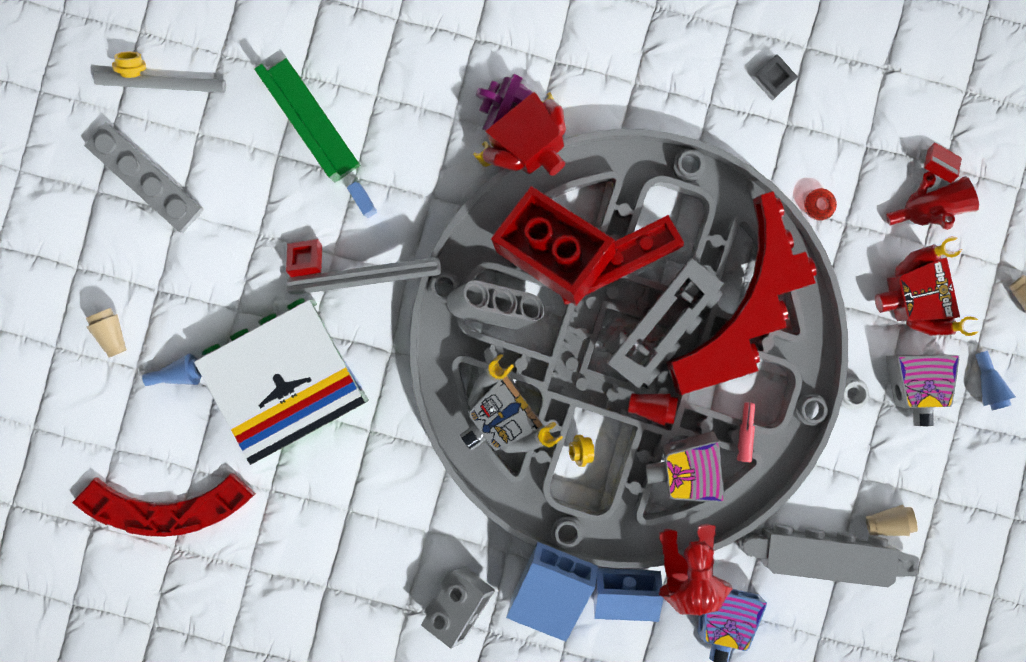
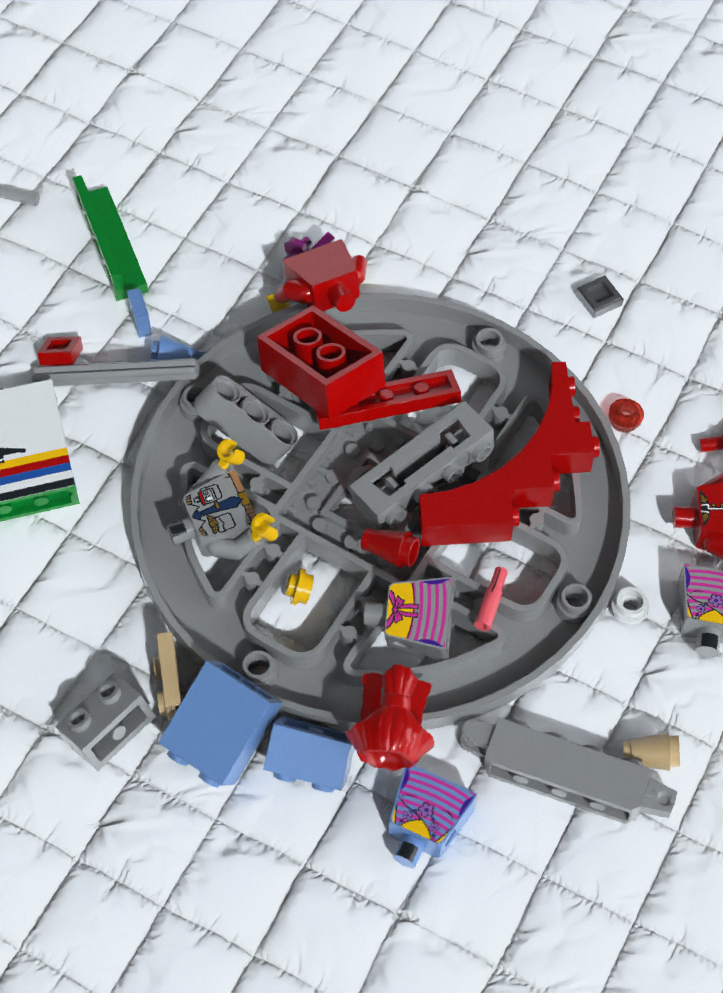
camera: 10 degrees right, 30 degrees down
none -> medium blue cone [150,334,206,360]
none -> tan plate [153,632,183,723]

